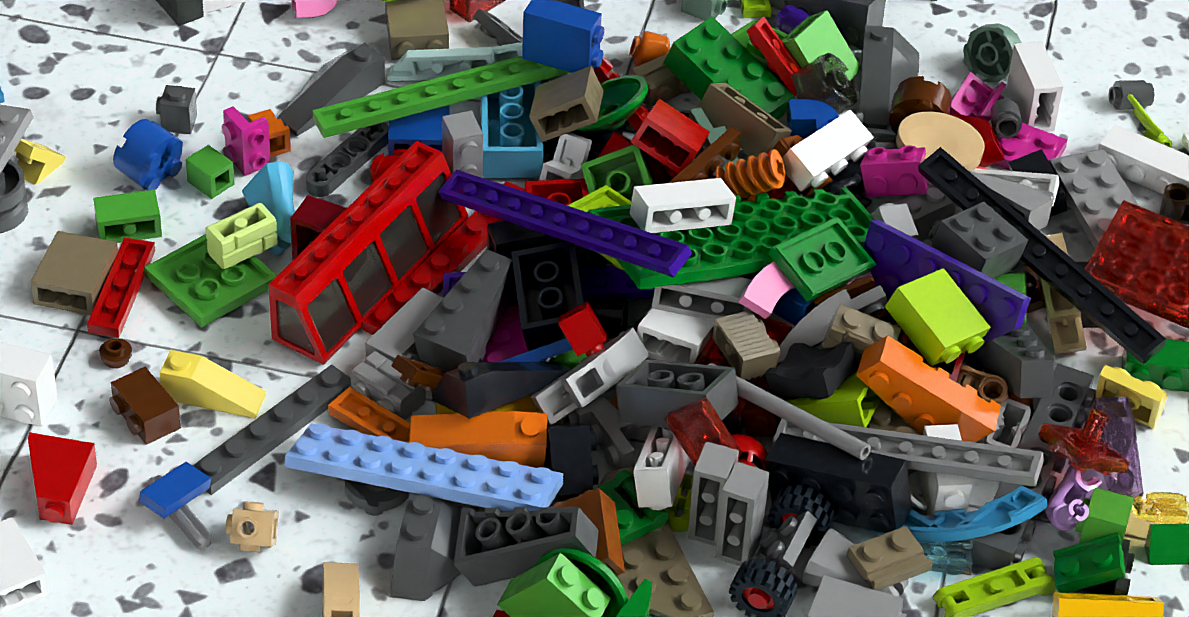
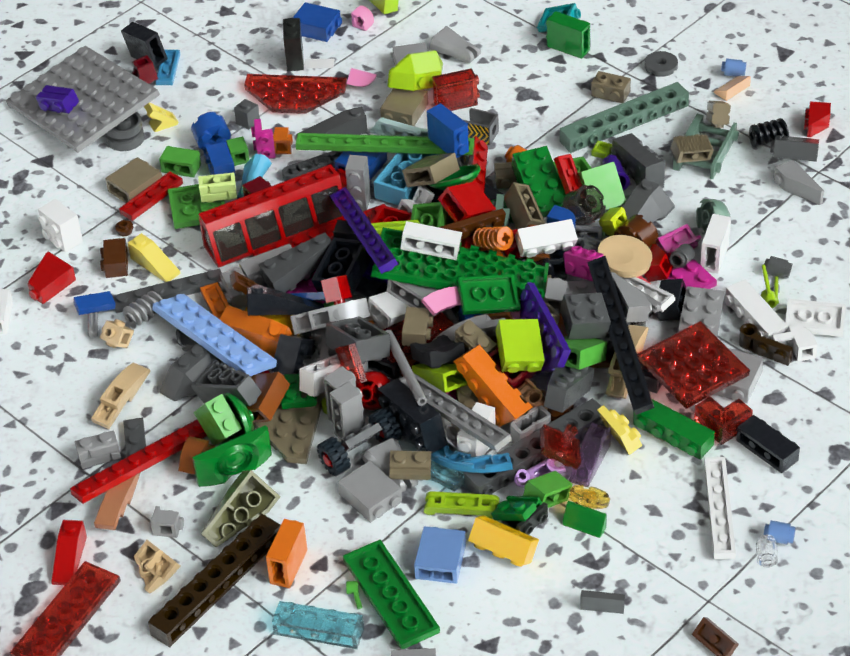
camera: 35 degrees right, 0 degrees up
none -> light grey piece [123,291,163,329]
none -> blue brick [204,141,236,176]
none -> clear red plate [244,74,347,114]
none -> neon yellow slope [599,207,627,236]

